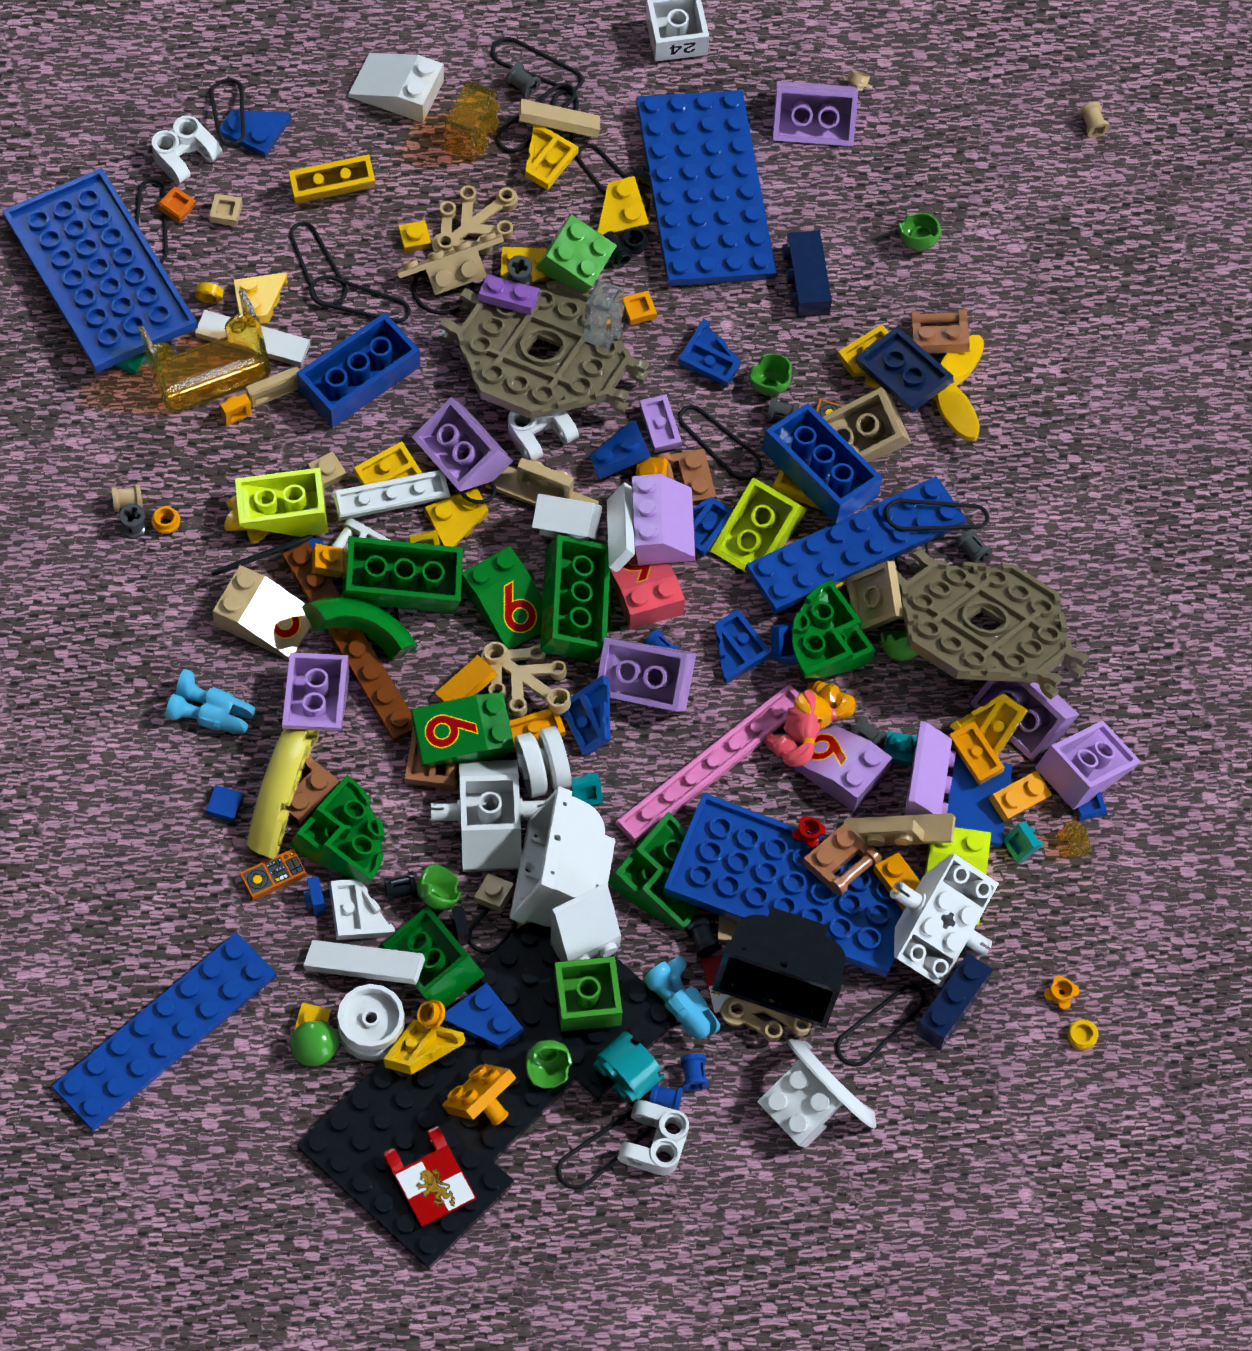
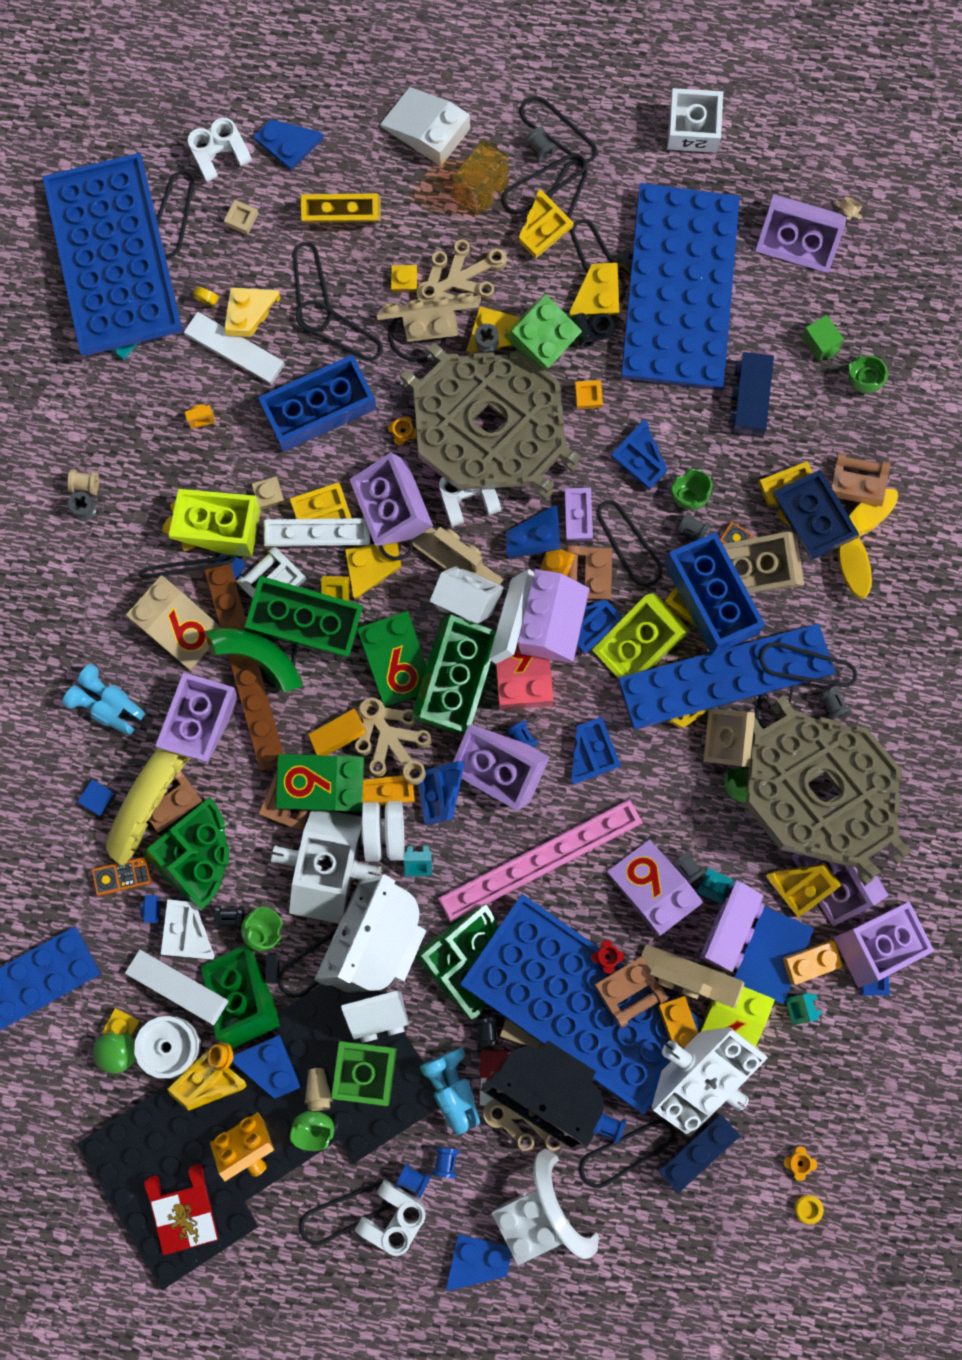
camera: 20 degrees right, 15 degrees up
clear yellow windscreen [138,290,271,412] -> none
light orange plate [151,506,180,534] -> none
orange tile [157,186,196,223] -> none
black piece [209,78,245,147] -> none
tan tile [246,366,300,408] -> none
light orange plate [312,543,343,578] -> none
tan plate [474,873,515,913] -> none
medium lavender plate [478,274,540,315] -> none
tan tile [519,99,600,138] -> none
clear brick [583,280,625,349] -> none
teal brick [593,1031,665,1102] -> none
hair [763,681,856,767] -> none
blue plate [772,622,797,665] -> none
green brick [791,579,876,678] -> none
light orange plate [949,721,1005,785] -> none
clear yellow tile [1055,819,1093,857] -> none
none -> tan cone [305,1068,333,1111]
none -> light orange plate [388,416,417,446]
none -> blue wing [446,1233,512,1290]
none -> blue bush [593,1112,626,1144]
none -> bright green brick [801,315,844,362]

